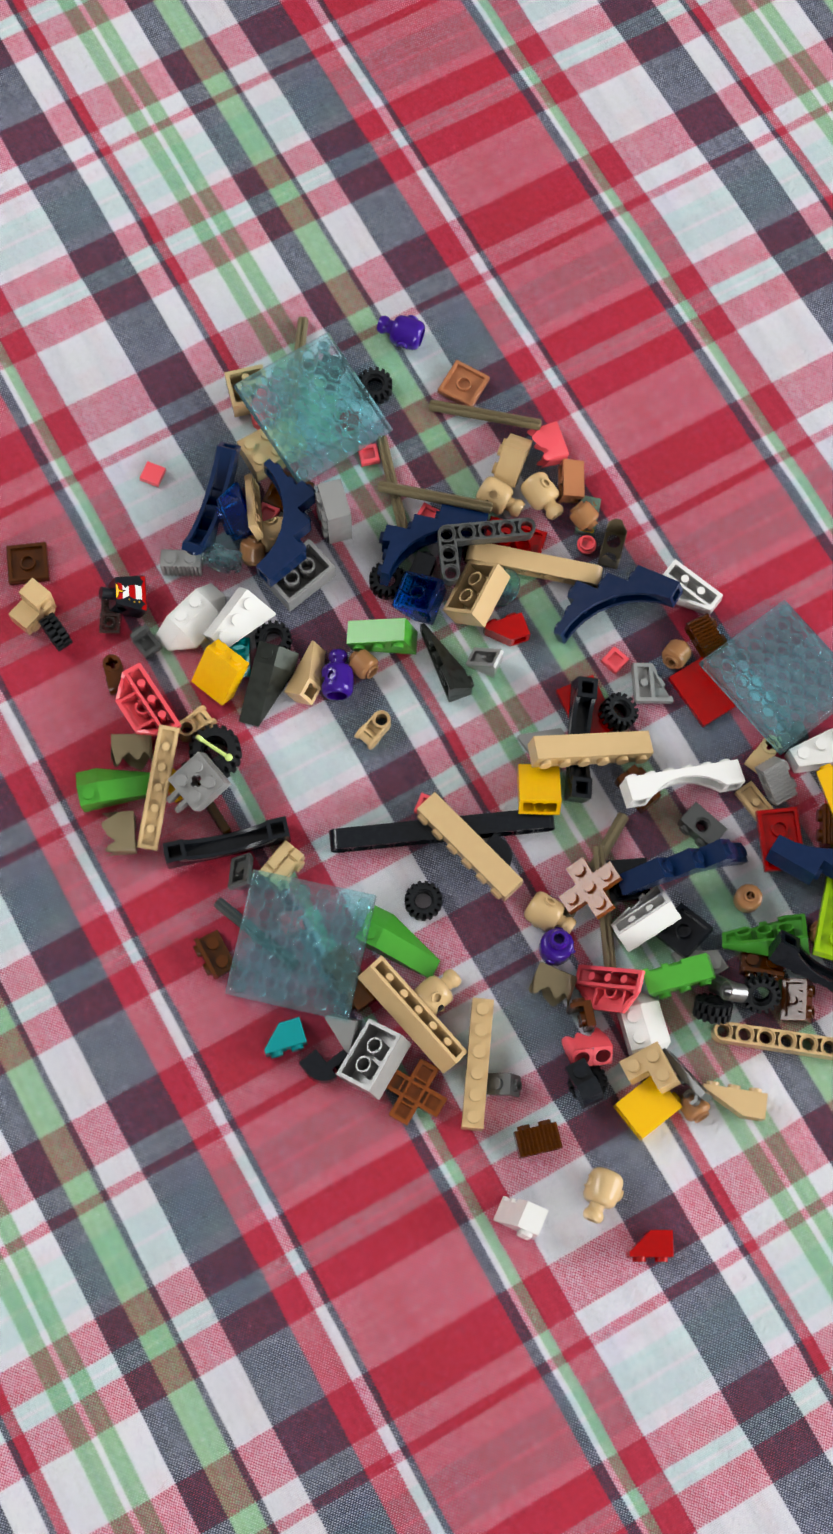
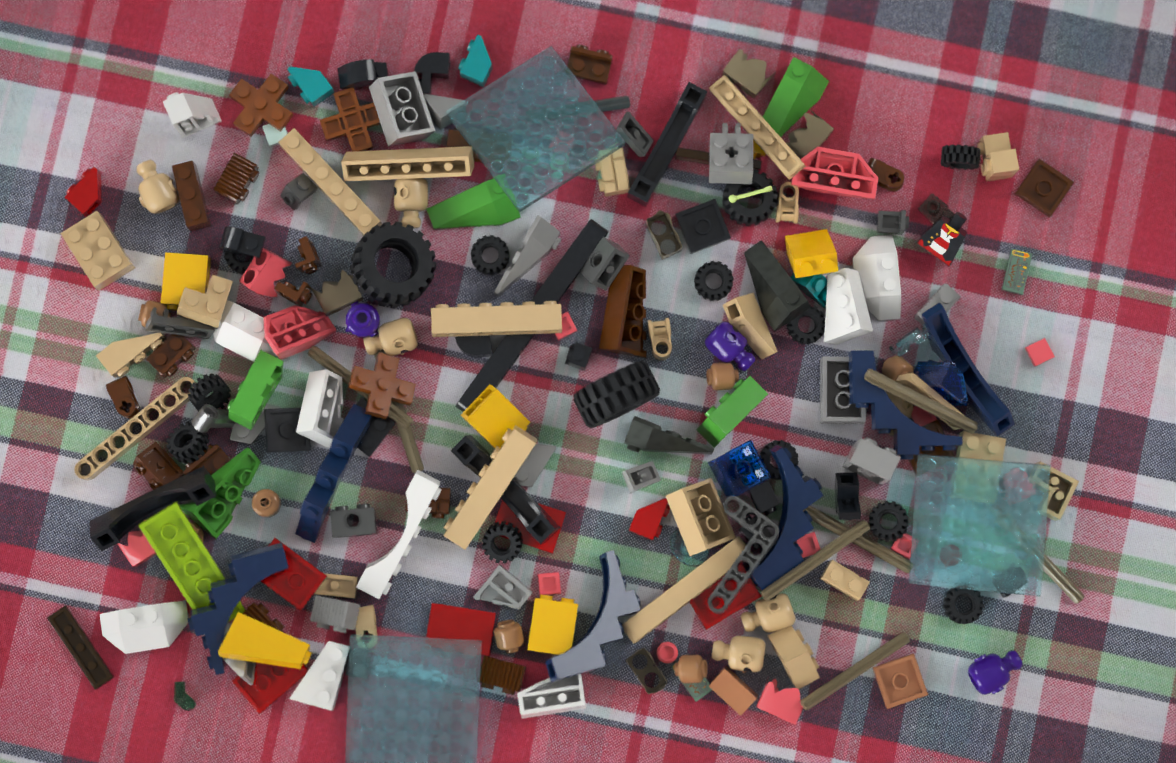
camera: 130 degrees right, 10 degrees up
none -> tan brick [60,211,135,291]
none -> reddish brown piece [106,376,140,419]
none -> reddish brown bracket [146,334,196,378]
none -> reddish brown brick [172,160,211,231]
none -> dark orange plate [229,74,293,137]
none -> light aqua tile [262,124,288,147]
none -> teal slope [287,66,335,107]
none -> reddish brown bracket [295,236,322,275]
none -> black brick [337,59,388,89]
none -> black tyre [350,222,436,308]
none -> light grey wedge [494,215,562,297]
none -> yellow brick [528,595,578,655]
none -> black brick [565,342,592,371]
none -> black tyre [574,361,660,428]
none -> dark grey brick [580,237,630,291]
none -> reddish brown wedge [599,265,646,358]
none -> dark tan piece [645,210,682,260]
none -> black plate [675,199,731,254]
none -> black tyre [694,261,734,301]
none -> tan brick [819,560,870,601]
none -> black brick [835,472,861,520]
none -> dark tan axle [864,369,978,434]
none -> black tyre [869,501,909,542]
none -> sand green tile [1001,248,1033,295]

